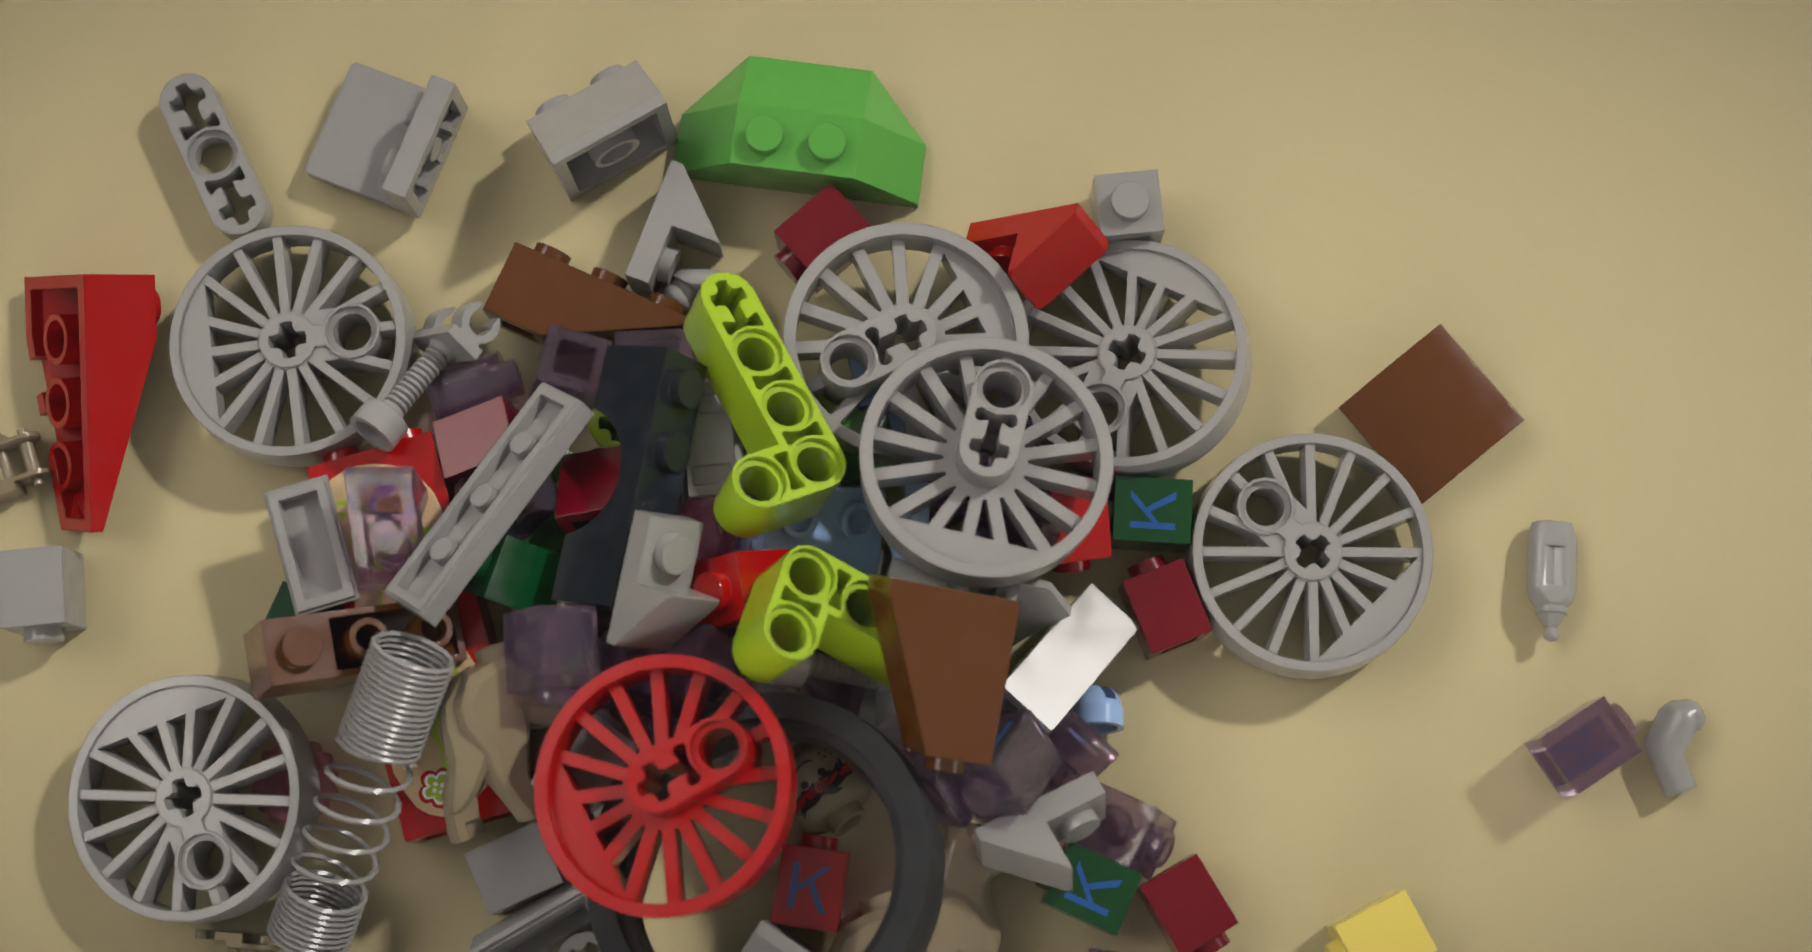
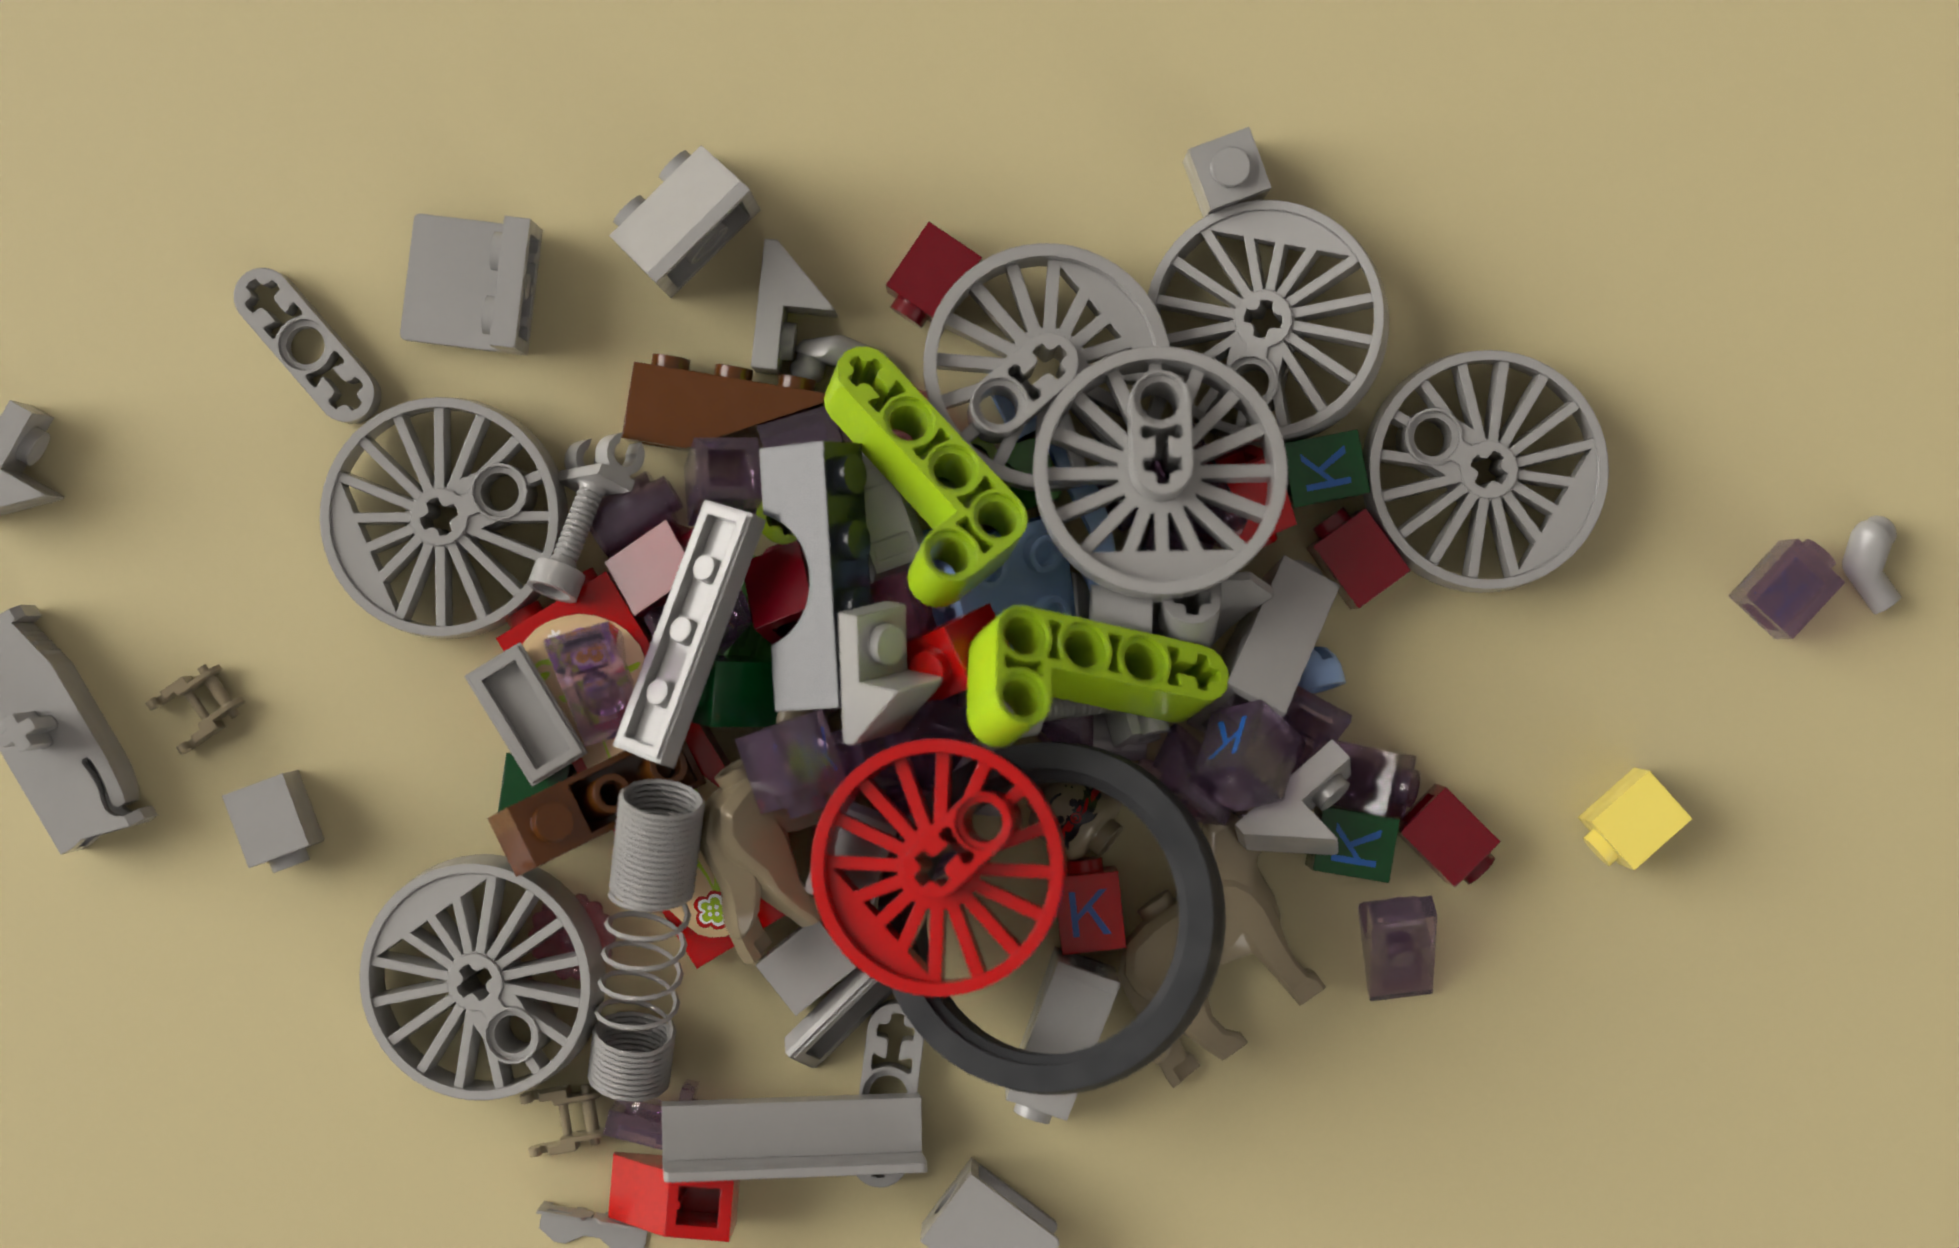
camera: 15 degrees left, 10 degrees up
red wedge [24,274,161,533] -> none
bright green wedge [674,56,926,208] -> none
reddish brown slope [867,574,1021,774] -> none
red slope [966,203,1109,309] -> none
reddish brown slope [1339,324,1525,504] -> none
light grey piece [1527,520,1577,642] -> none

